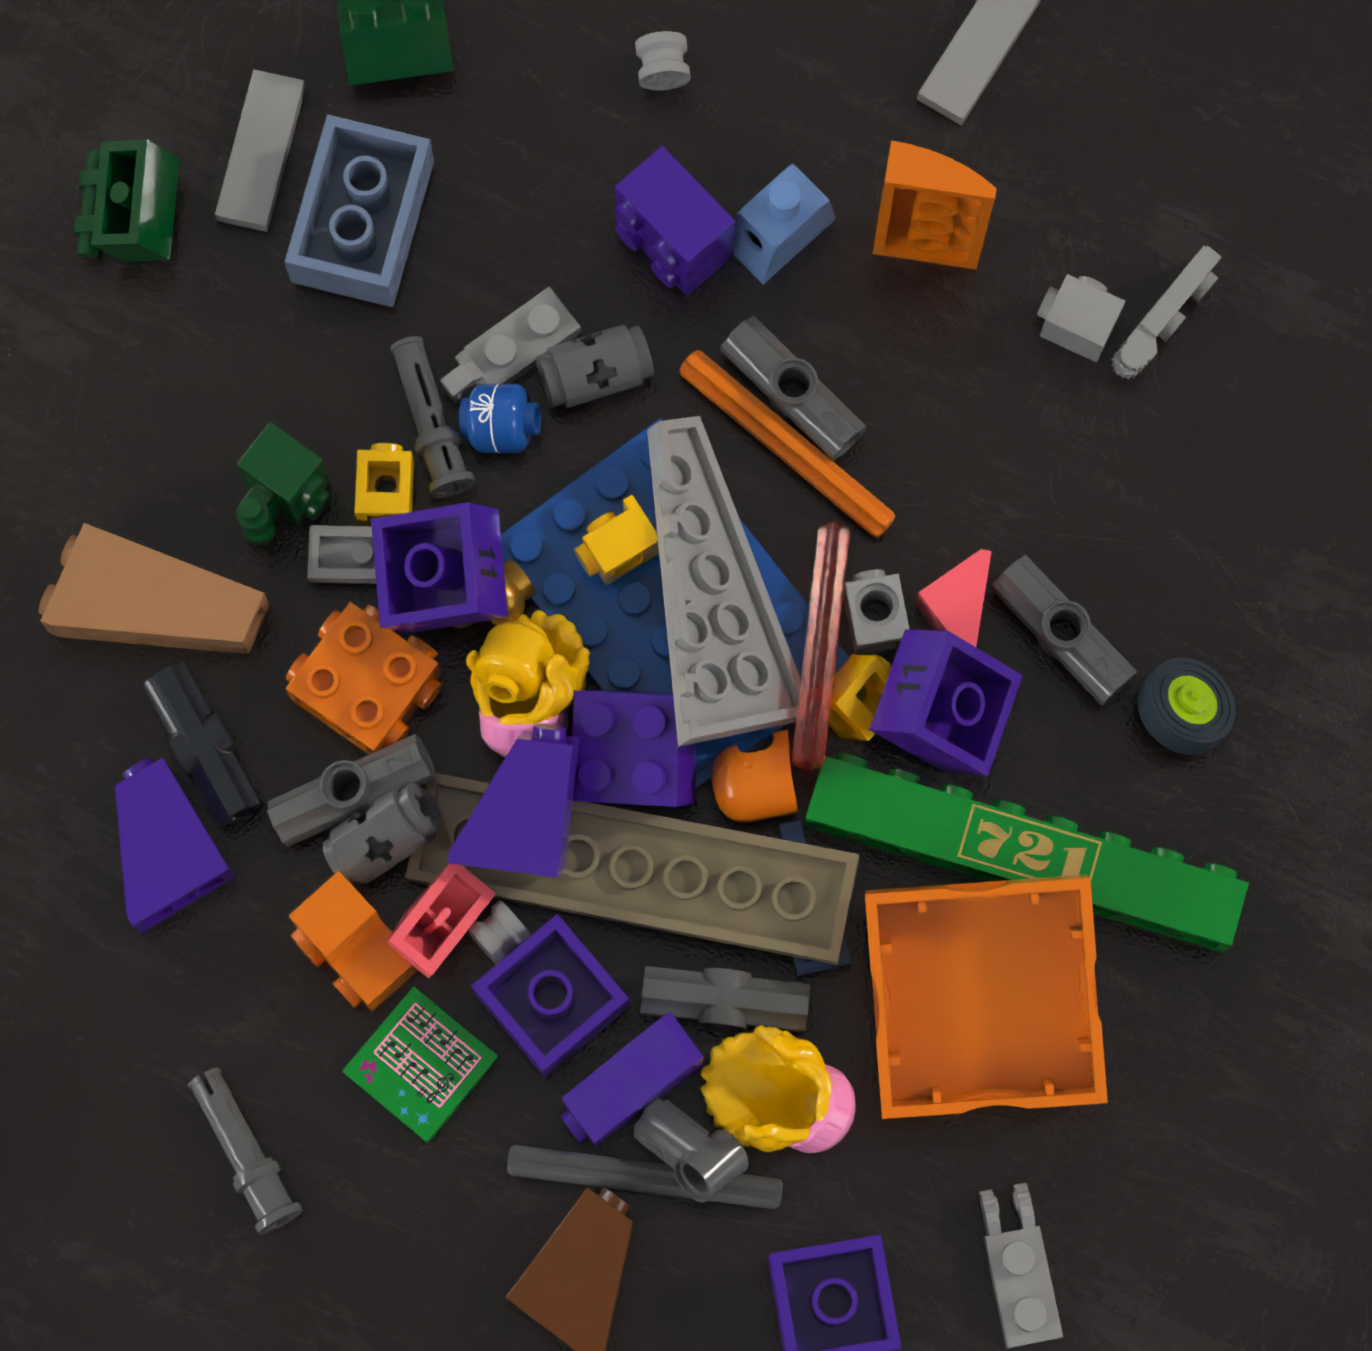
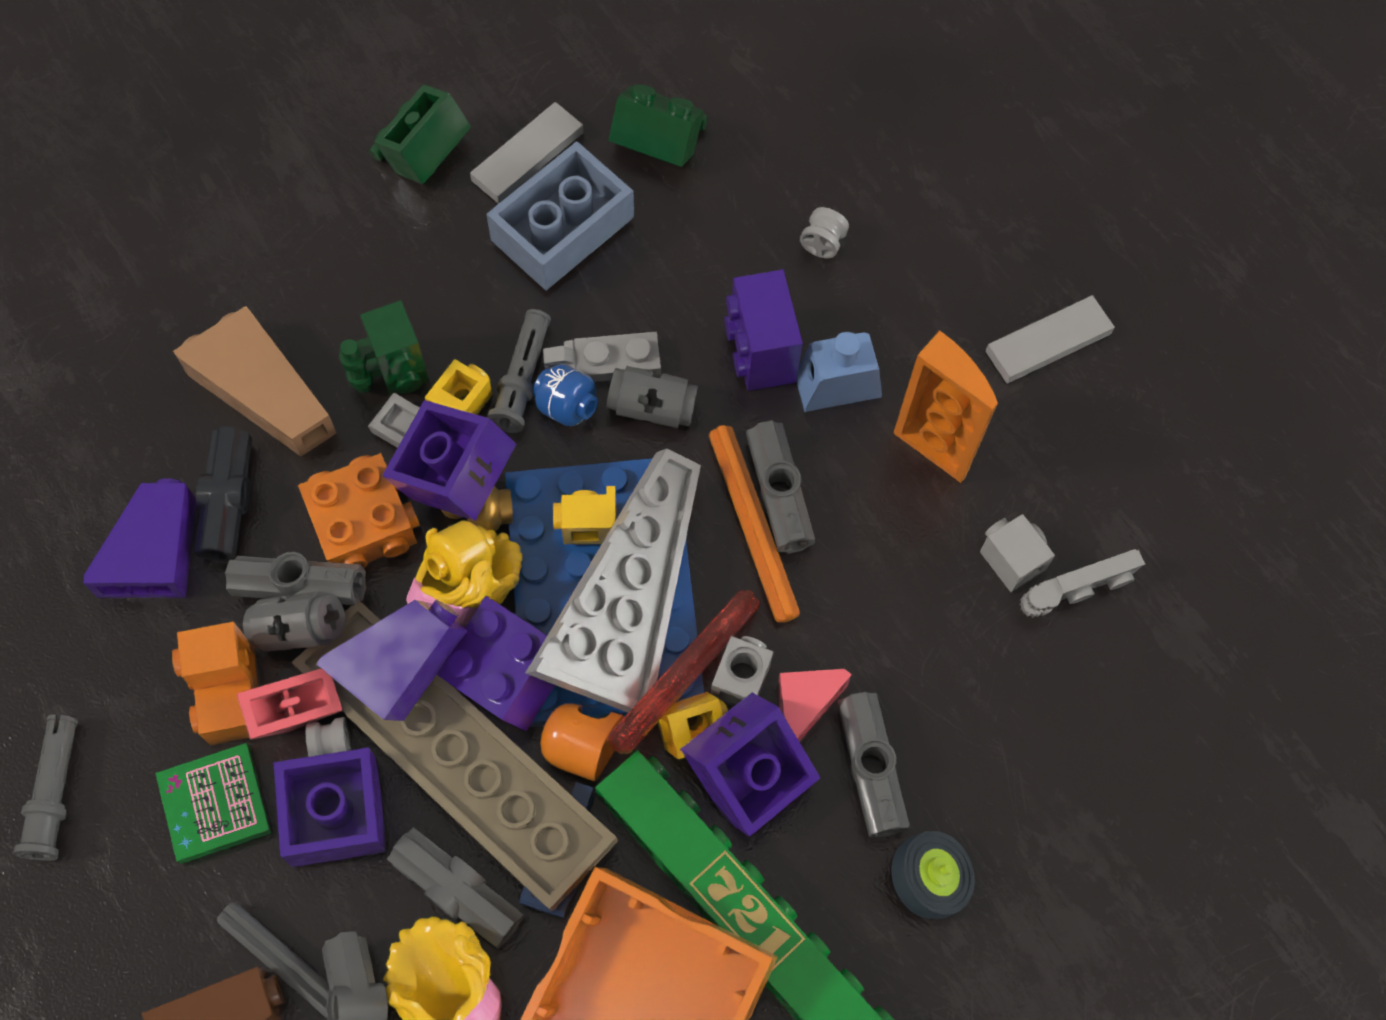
camera: 30 degrees right, 10 degrees down
dark purple slope [560,1011,704,1148] -> none

